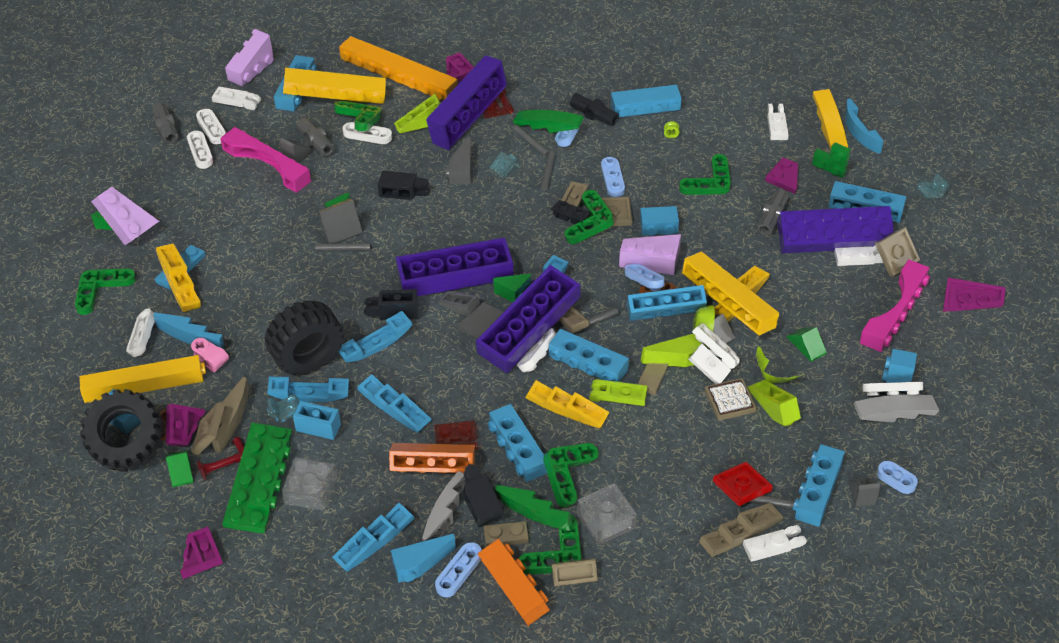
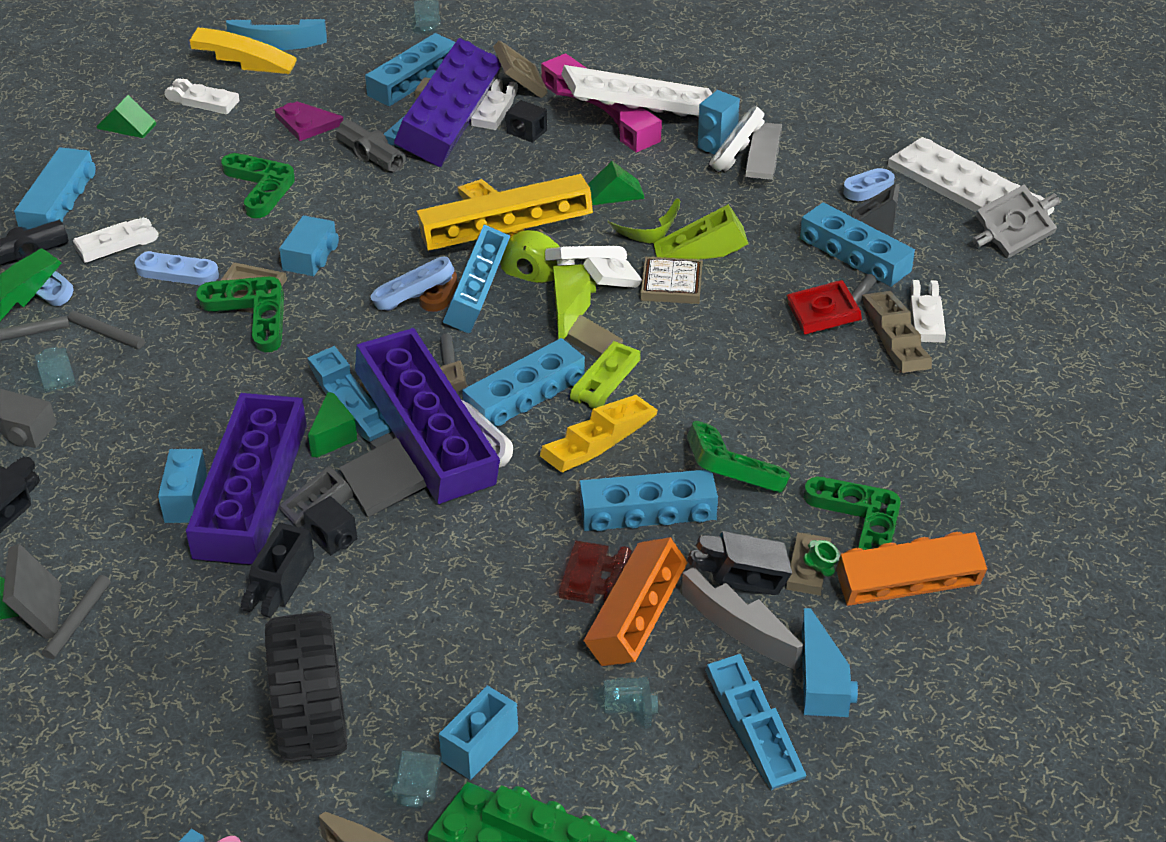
camera: 70 degrees left, 5 degrees down
dark azure slope [267,376,349,402] -> none
clear brick [282,457,338,511] -> none
dark azure slope [337,311,412,362] -> none
dark azure slope [357,374,432,433] -> none
light blue plate [435,543,482,597] -> none
green slope [495,485,573,531] -> none
black hinge [551,200,591,224] -> none
dark tan tile [551,558,598,586] -> none
dark tan plate [561,181,588,207] -> none
clear brick [578,483,636,546] -> none
lavender wedge [619,234,681,275] -> none
lime bush [664,121,679,138] -> none
green plate [812,142,851,178] -> none
magenta wing [943,277,1006,312] -> none
none -> white hinge [73,217,159,263]
none -> slope [97,95,156,138]
none -> dark azure brick [158,449,208,523]
none -> black brick [303,496,358,556]
none -> black brick [505,100,547,143]
none -> white plate [561,65,712,117]
none -> clear light blue bracket [604,677,658,728]
none -> green plate [803,540,839,577]
none -> white plate [888,137,1054,215]
none -> light grey plate [972,184,1060,258]

